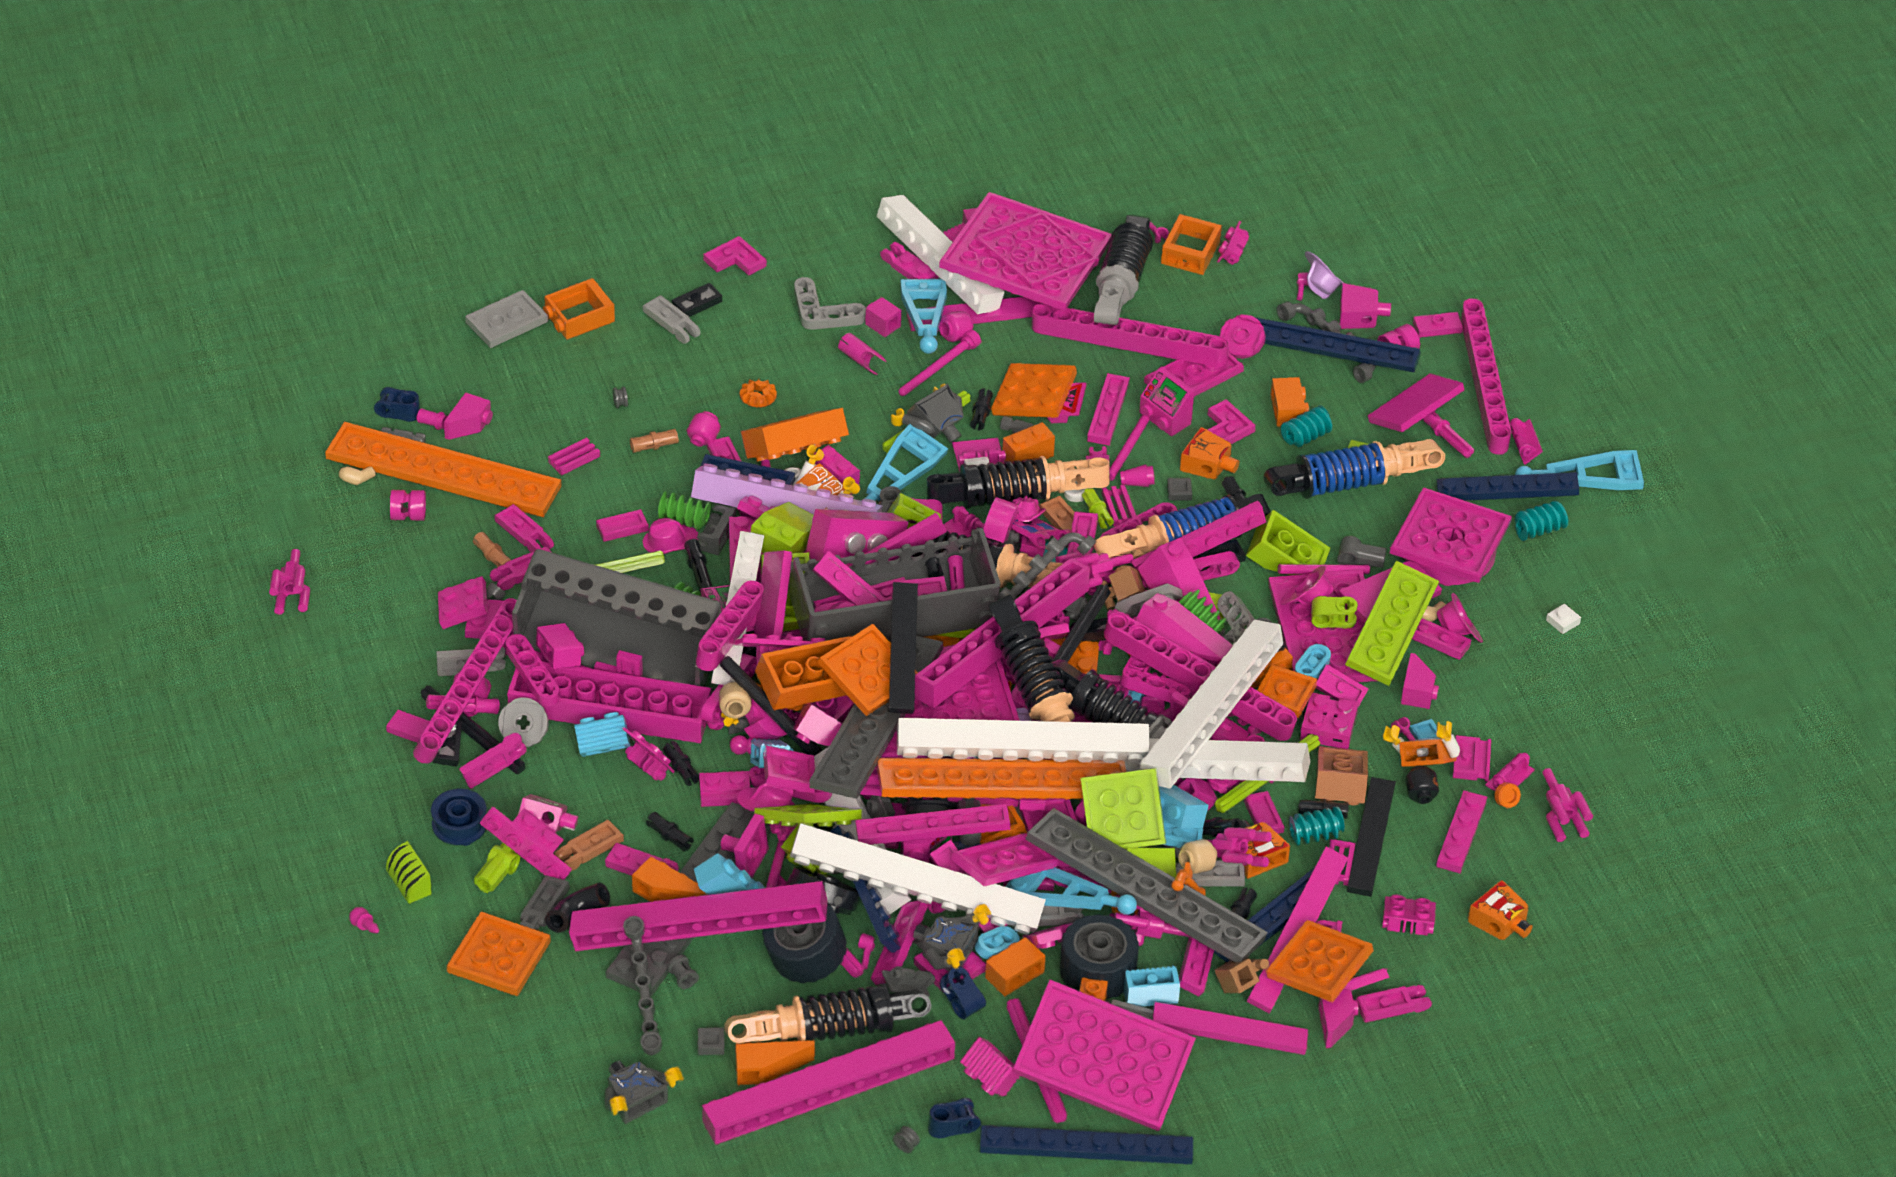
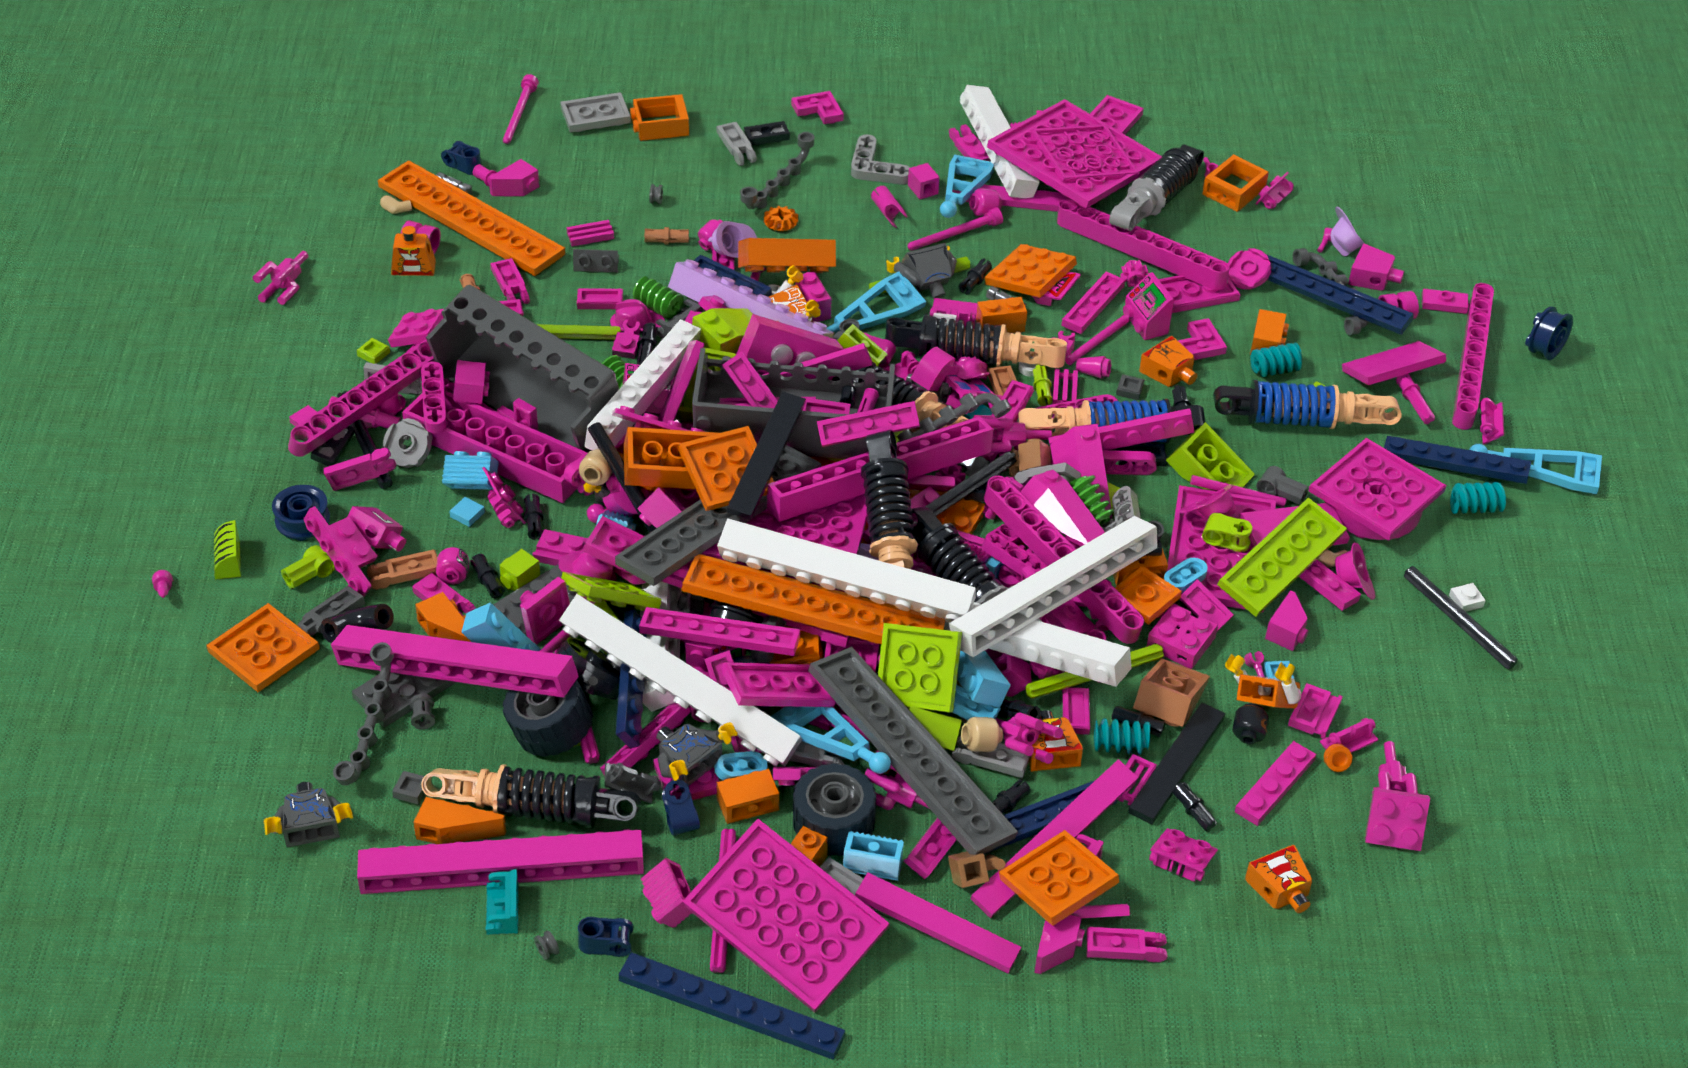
camera: 20 degrees right, 0 degrees up
dark pink beam [695,581,764,671] -> none
dark pink hand [858,933,875,969] -> none
orange piece [1171,862,1206,896] -> none
none -> lime tile [357,338,390,364]
none -> orange torso [391,226,436,276]
none -> dark pink head [436,547,470,585]
none -> medium azure tile [449,497,485,527]
none -> teal hinge [486,869,519,935]
none -> lime brick [499,548,540,591]
none -> dark pink piece [503,74,539,144]
none -> dark grey hinge [573,249,619,273]
none -> dark pink plate [612,320,641,359]
none -> lavender piece [708,221,757,258]
none -> dark grey bar [740,132,815,209]
none -> dark pink plate [817,401,920,447]
none -> dark pink plate [1090,95,1144,135]
none -> dark pink gear [1120,260,1149,287]
none -> black axle [1172,782,1217,831]
none -> dark pink plate [1365,787,1430,851]
none -> black axle [1404,566,1518,670]
none -> dark blue wheel [1525,306,1573,360]

